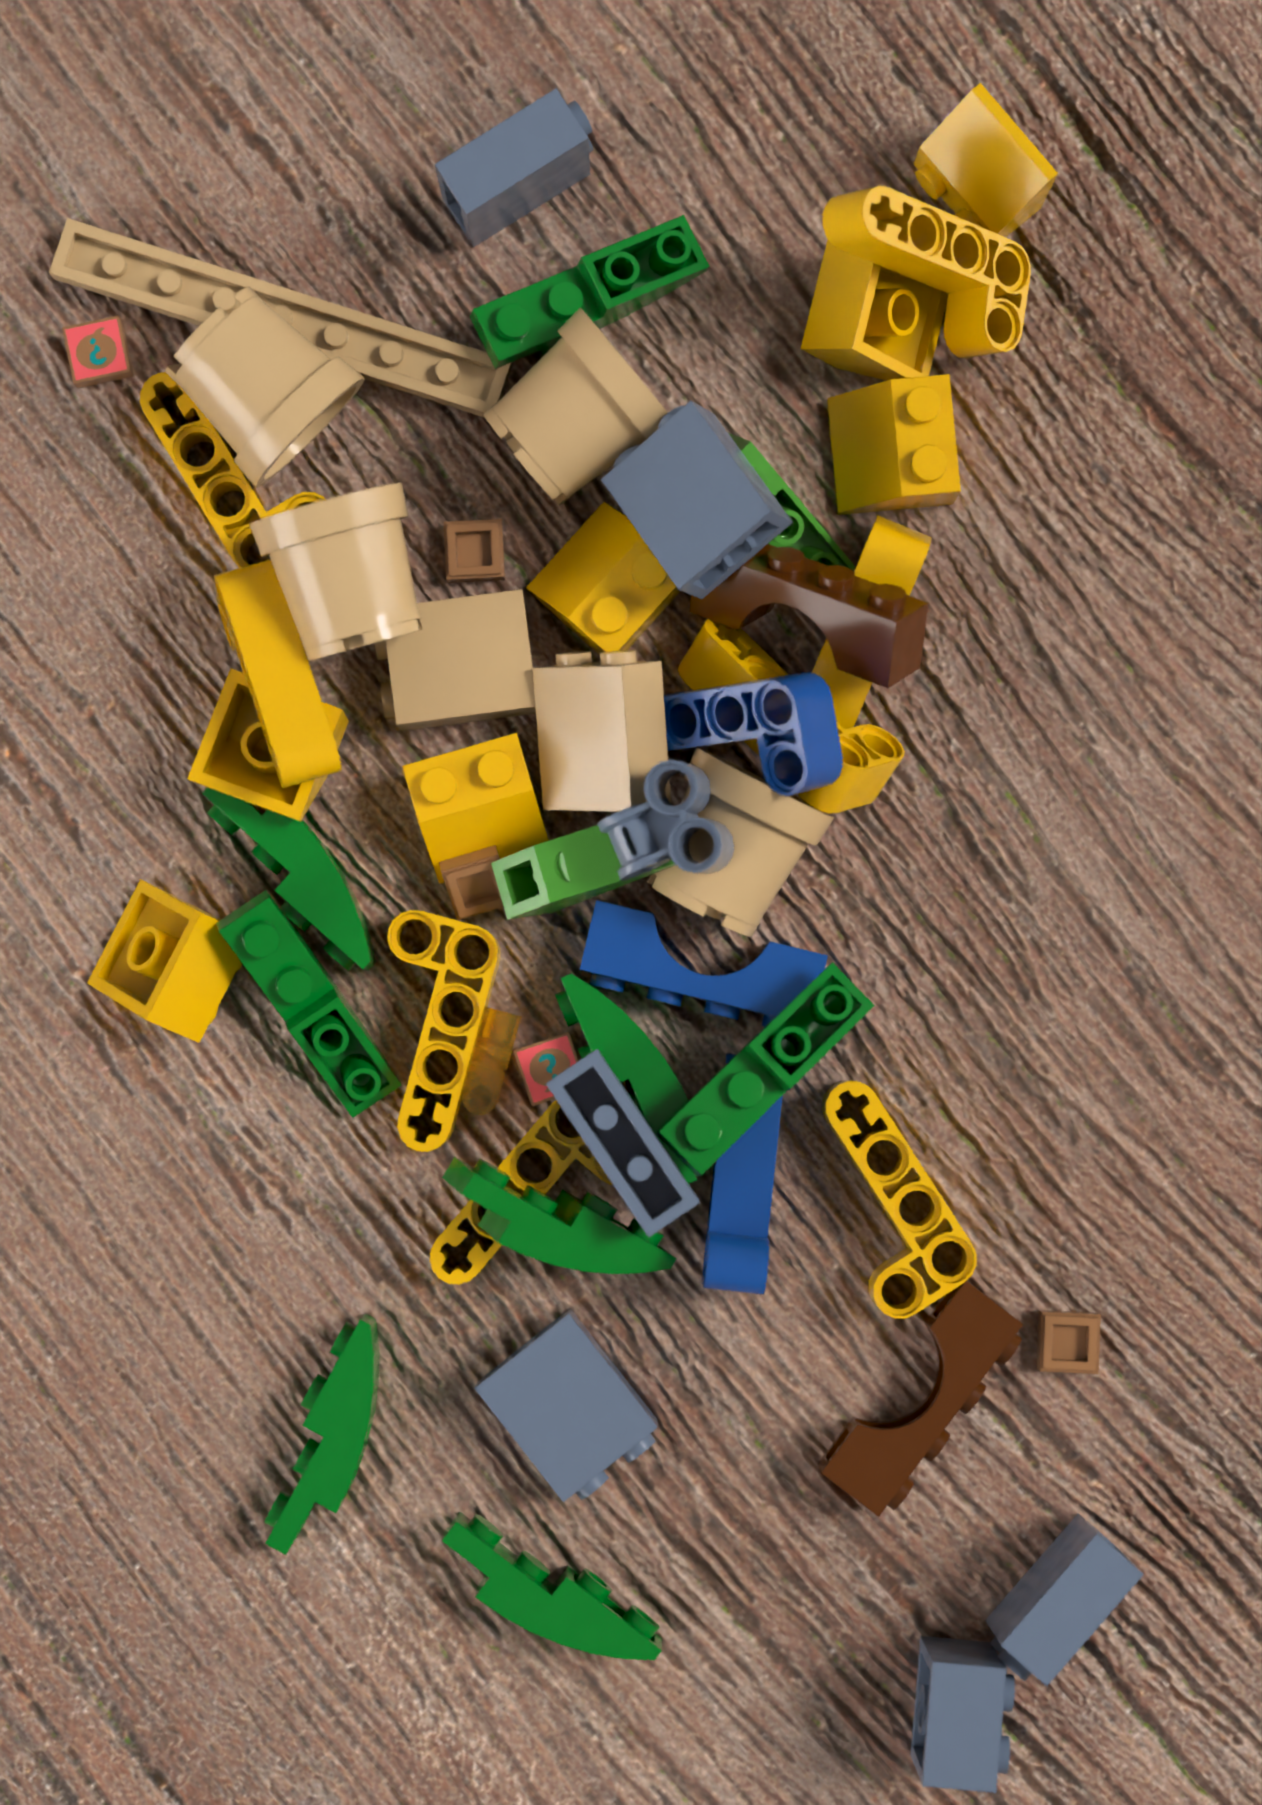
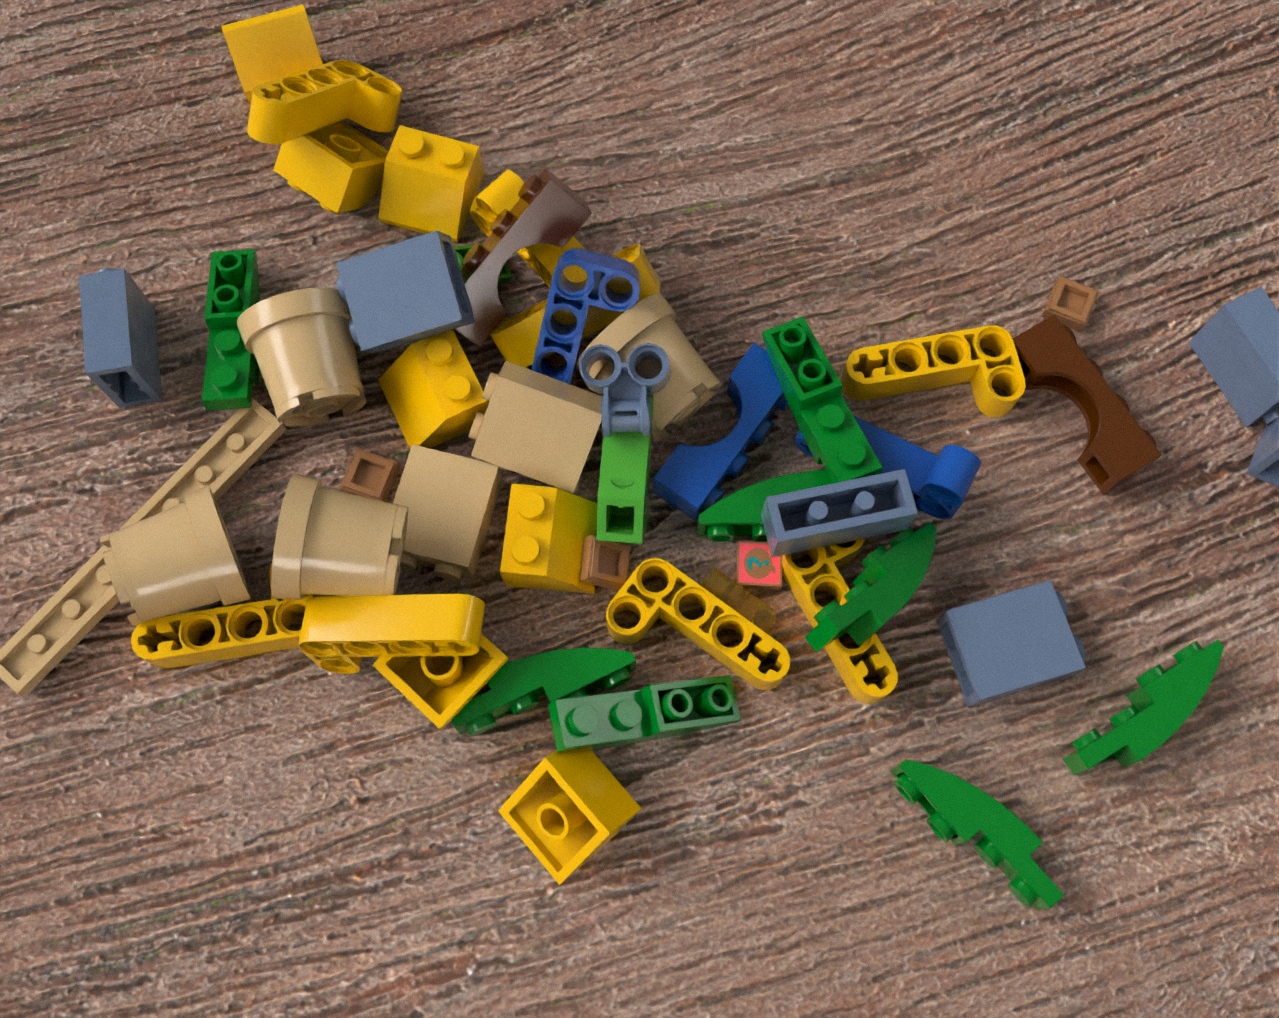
camera: 70 degrees left, 15 degrees down
tile [62,315,134,388] -> none

